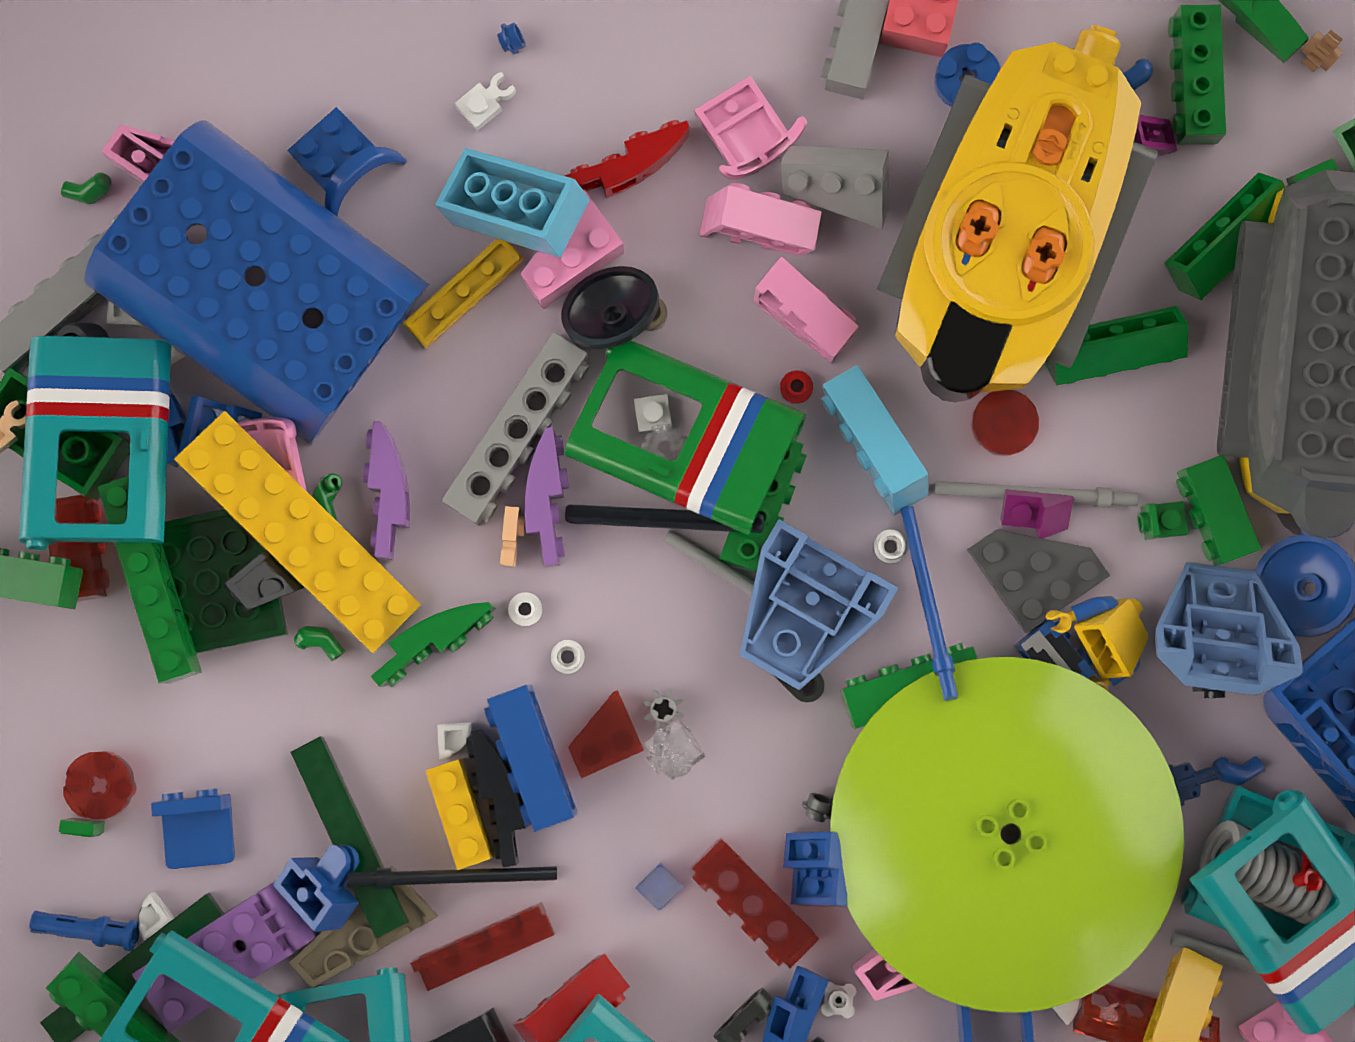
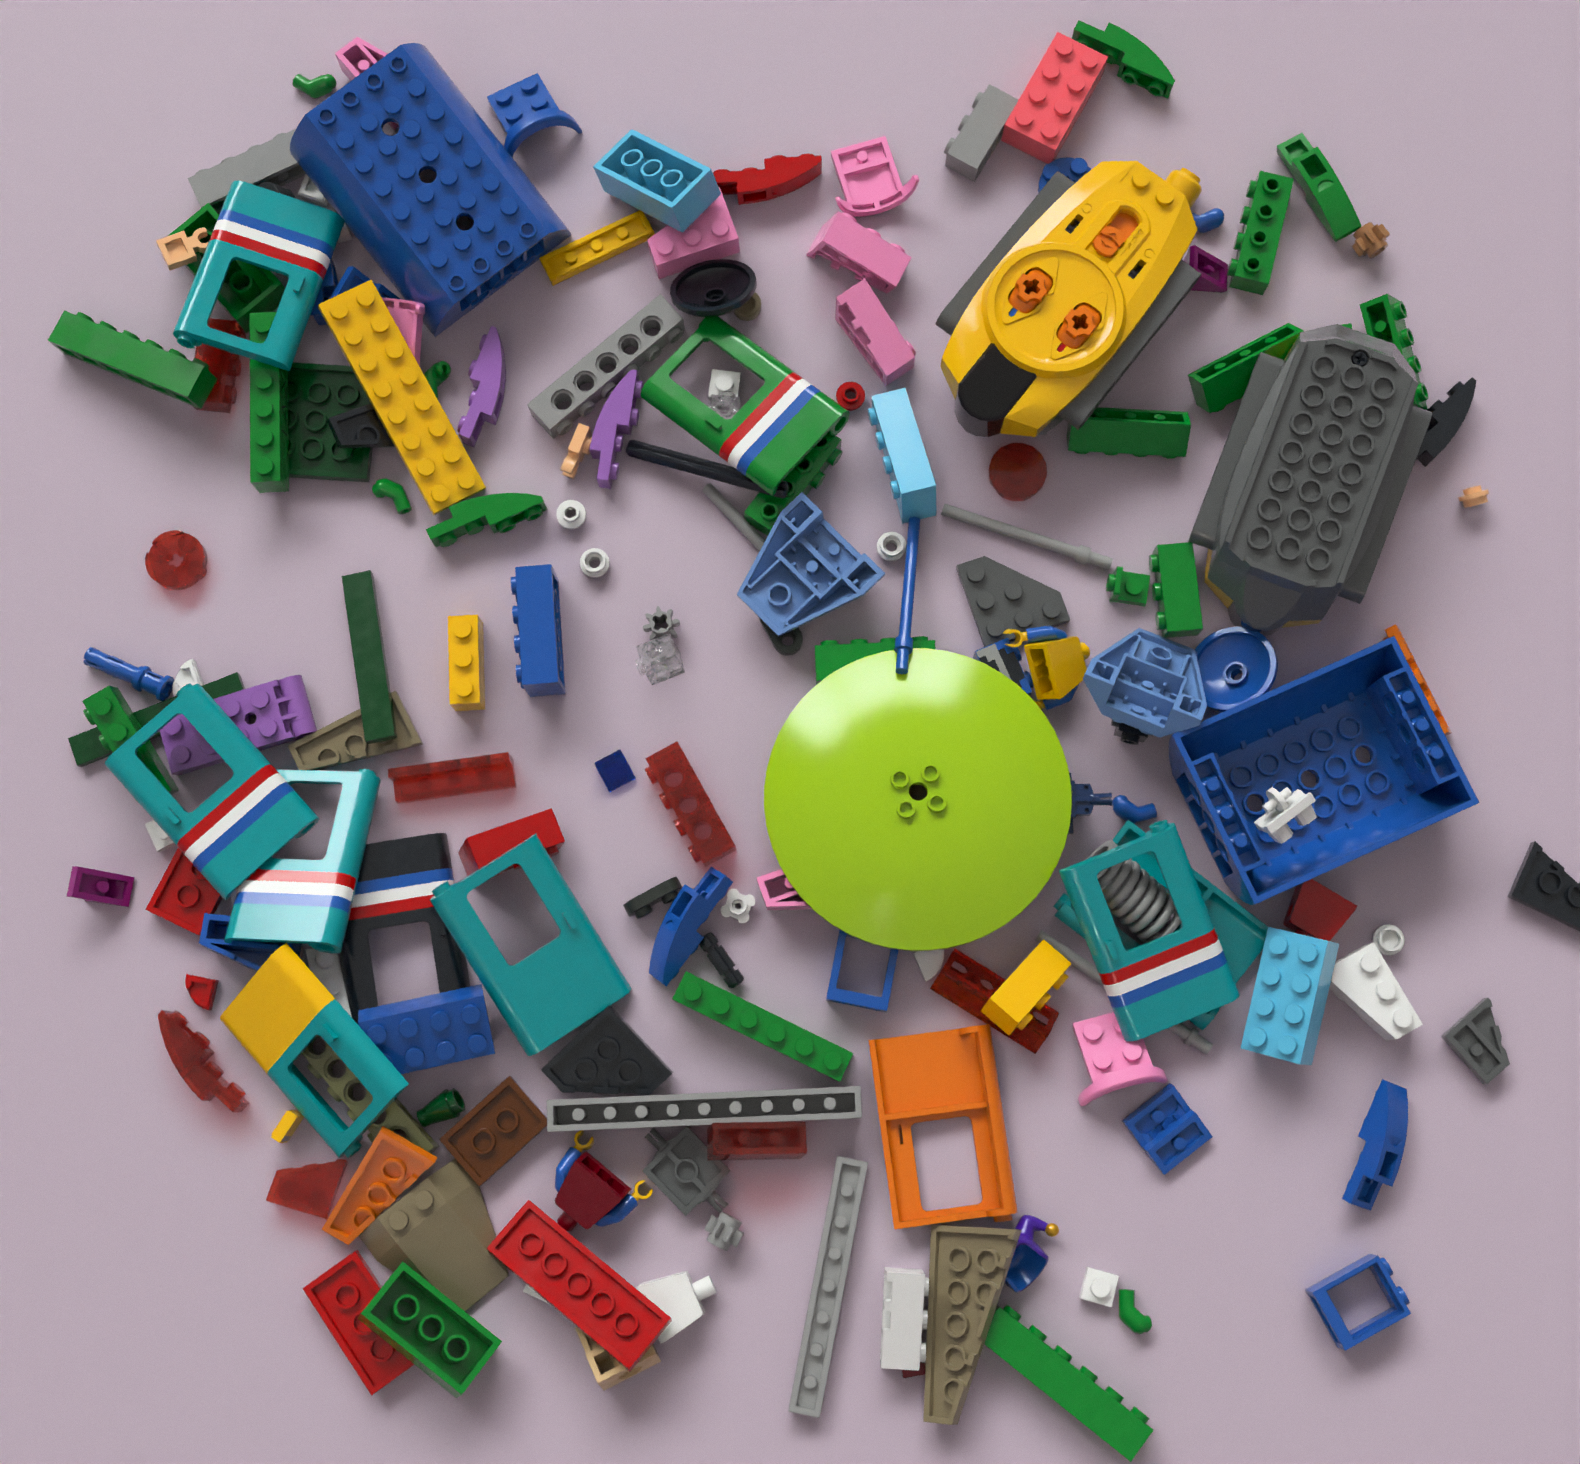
camera: 15 degrees right, 5 degrees down
green tile [59,818,105,837] -> none
blue bracket [151,788,235,869] -> none
blue brick [273,845,360,932] -> none
black bar [348,866,557,890] -> none
white tile [437,722,473,759] -> none
white plate [455,72,516,131] -> none
black slope [467,729,528,867] -> none
blue plate [497,22,525,54] -> none
clear red wing [568,690,644,778] -> none
light grey wedge [781,145,889,229] -> none
blue slope [783,832,847,907] -> none
dark grey plate [802,793,833,822] -> none
magenta slope [1000,489,1074,539] -> none
red hand [1292,851,1322,892] -> none

